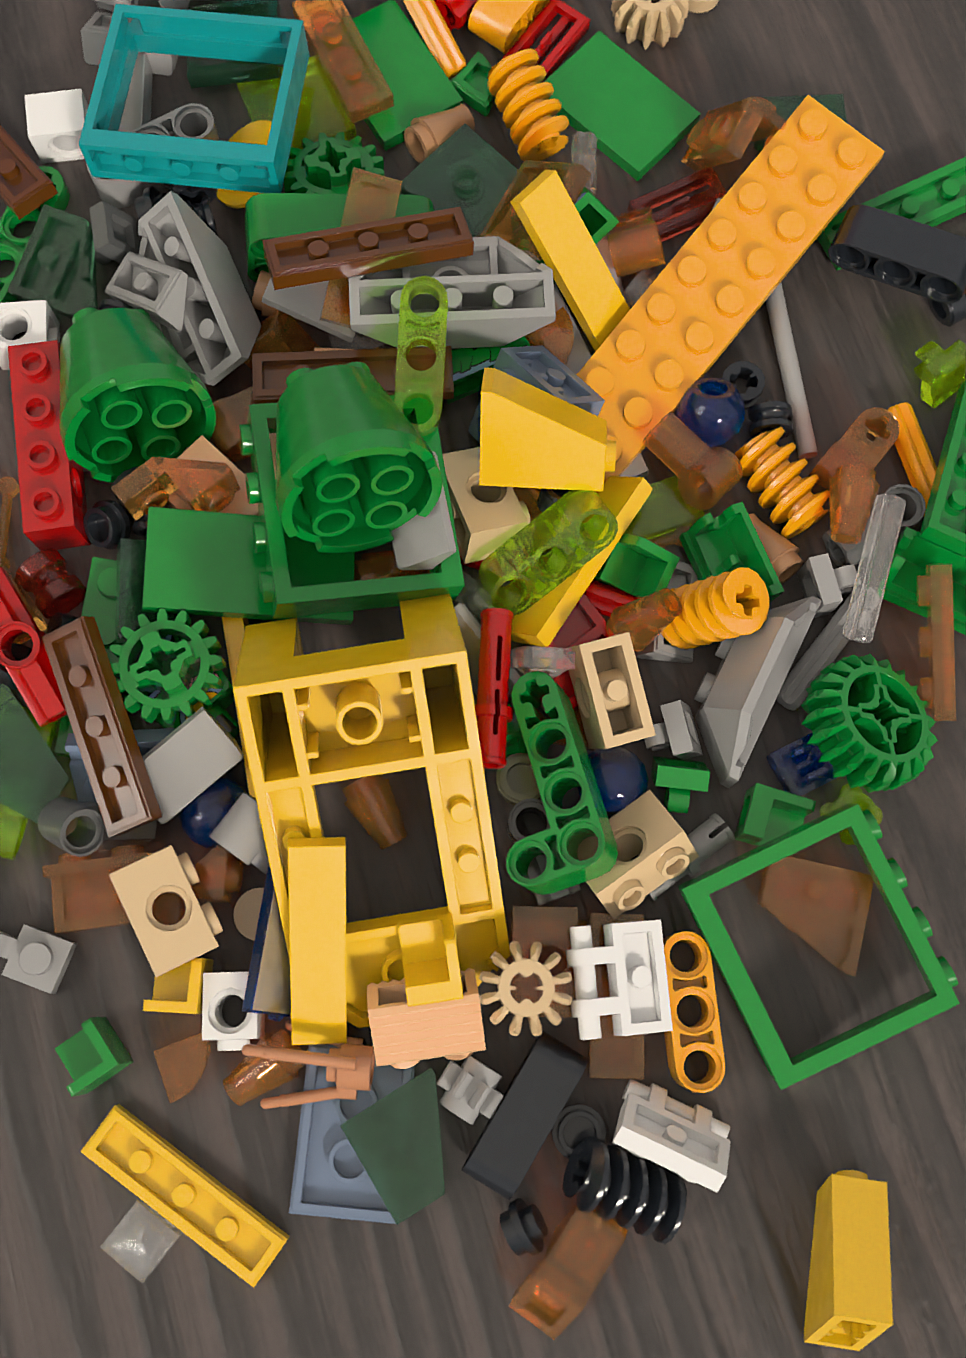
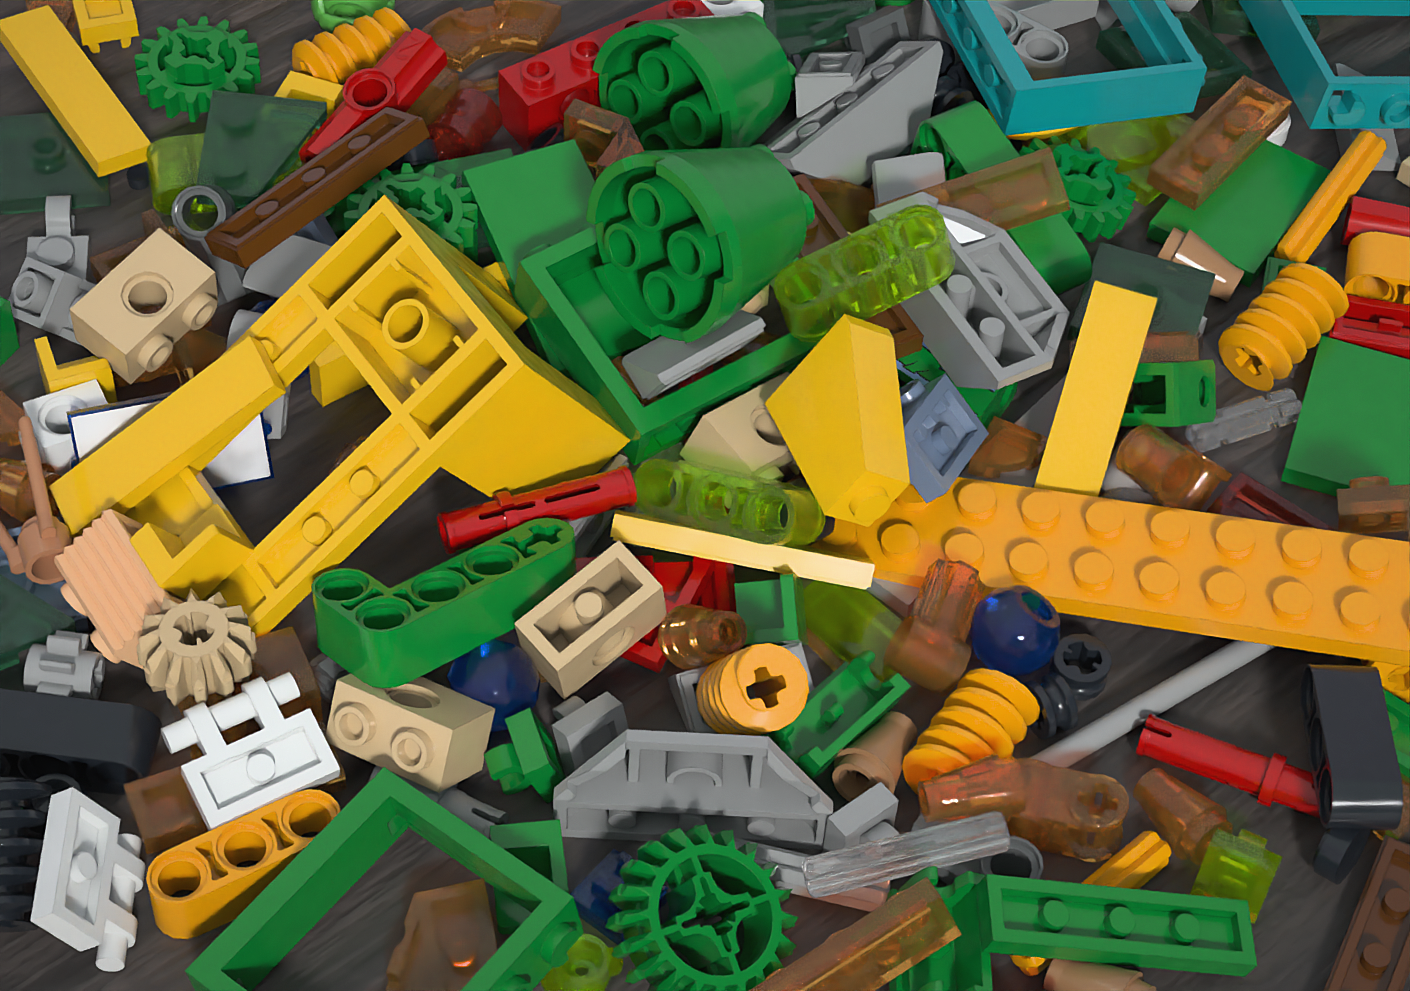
camera: 65 degrees right, 25 degrees down
reddish brown tile [262,207,474,290] -> none
clear tile [510,646,575,678] -> none
none -> light grey slope [8,256,96,346]
none -> clear orange cone [1133,768,1233,865]
none -> red pin [1136,713,1320,819]

